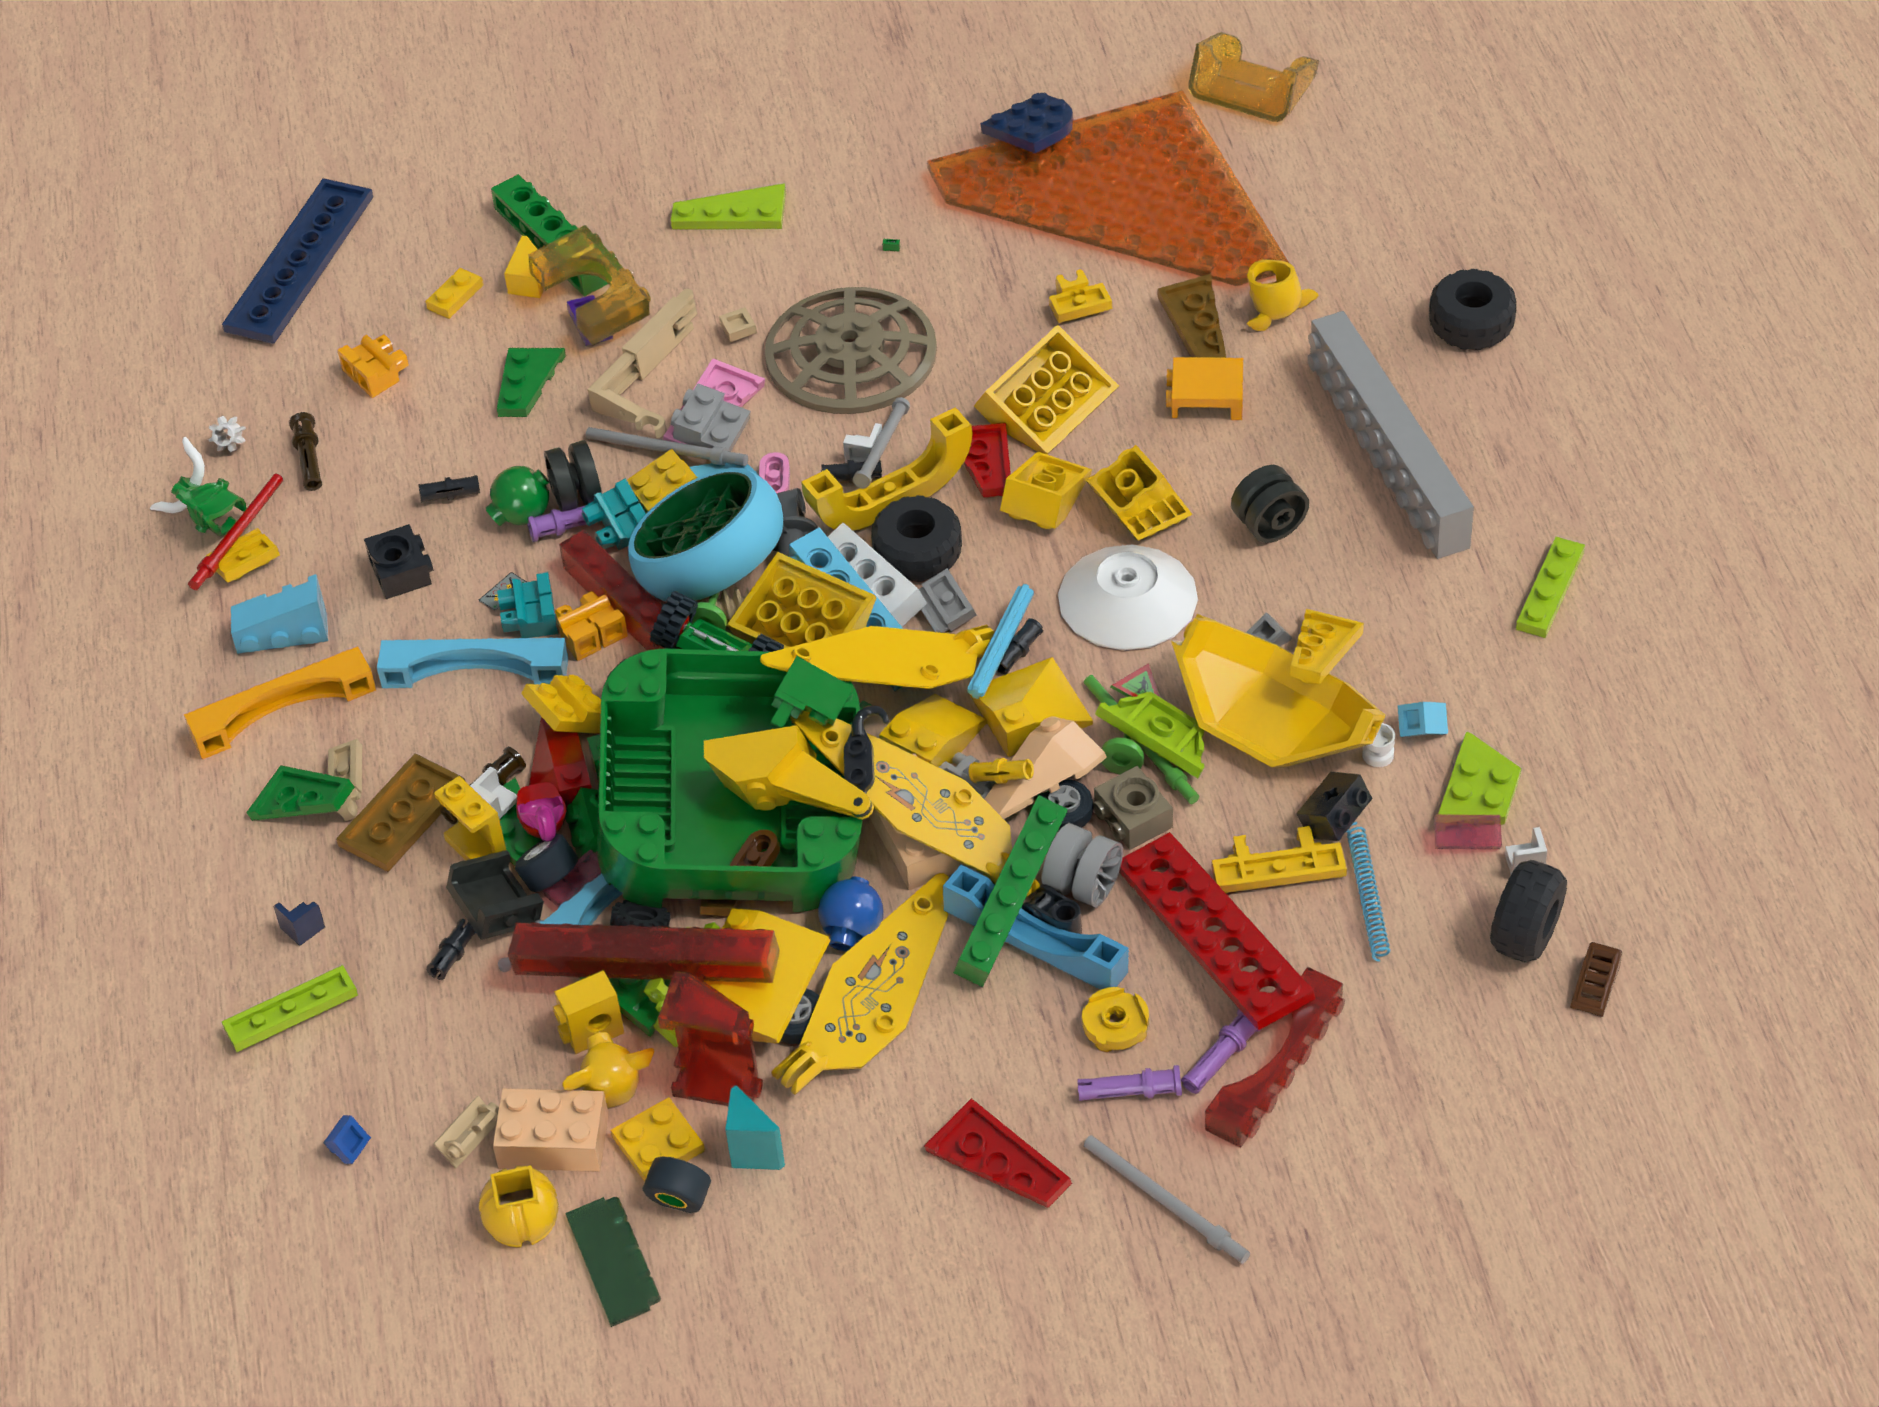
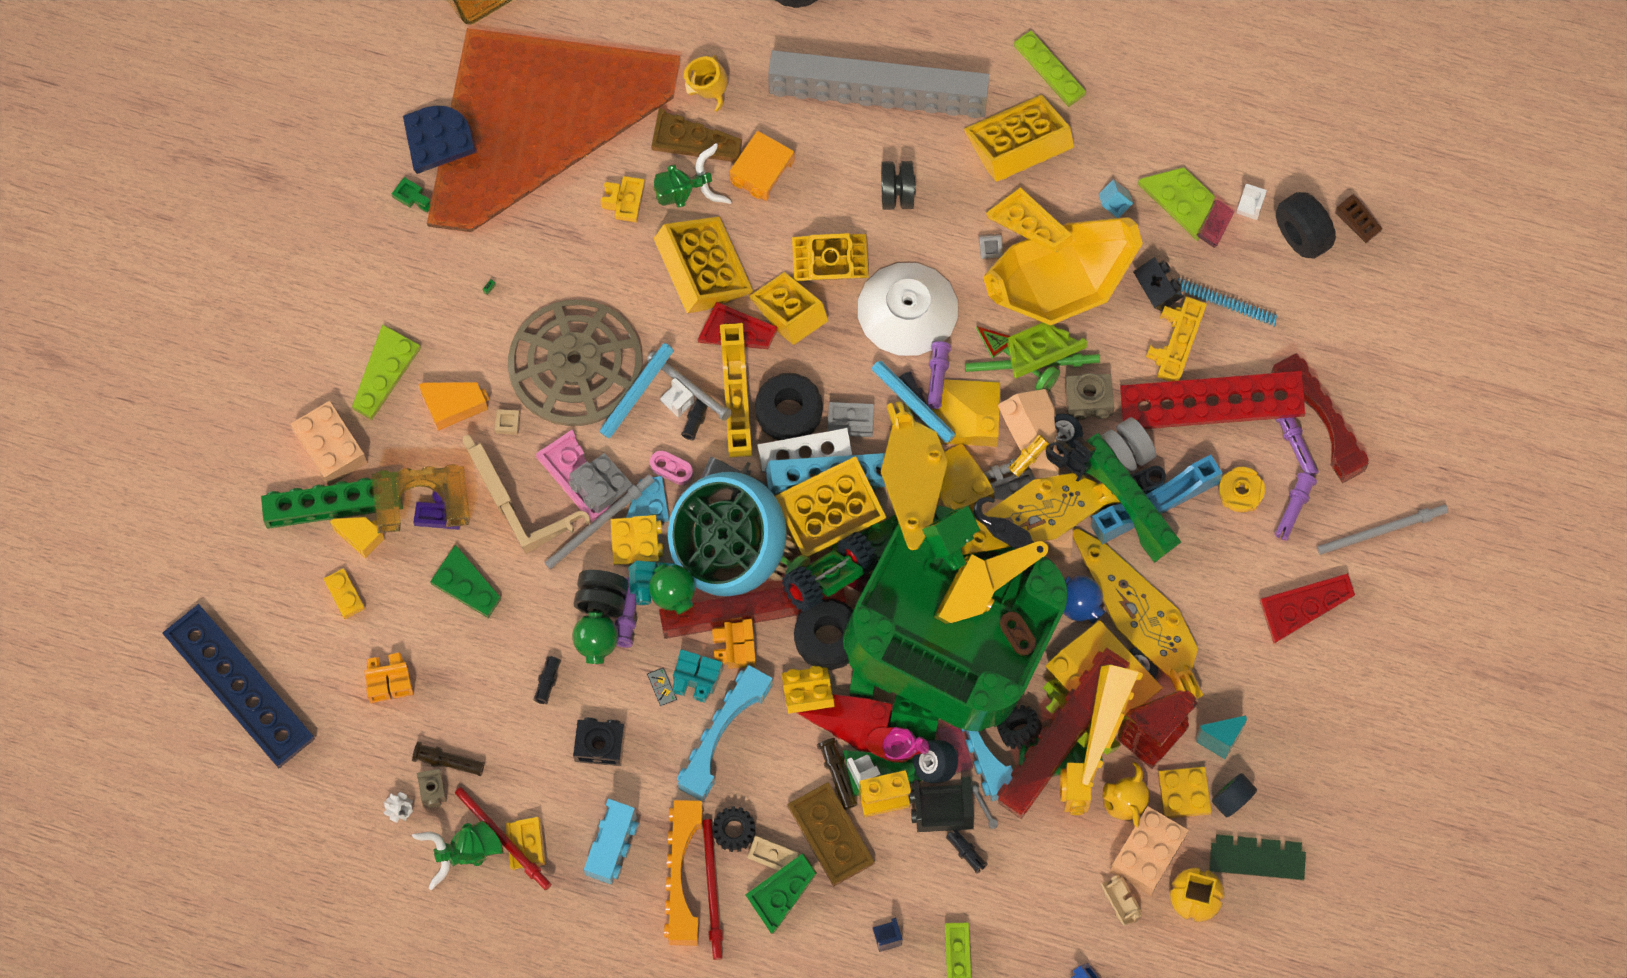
camera: 65 degrees left, 20 degrees up
none -> light nougat brick [291,401,367,486]
none -> green plate [391,177,432,213]
none -> dark tan brick [417,769,447,807]
none -> light orange slope [418,382,489,431]
none -> medium azure axle [600,343,674,438]
none -> green brick [649,563,695,615]
none -> green helmet [654,143,732,207]
none -> red bar [702,819,723,960]
none -> black tyre [713,806,756,852]
none -> medium lavender pin [927,341,951,409]
none -> yellow slope [964,94,1074,182]
none -> black piece [1046,437,1096,481]
none -> yellow wedge [1081,665,1143,788]

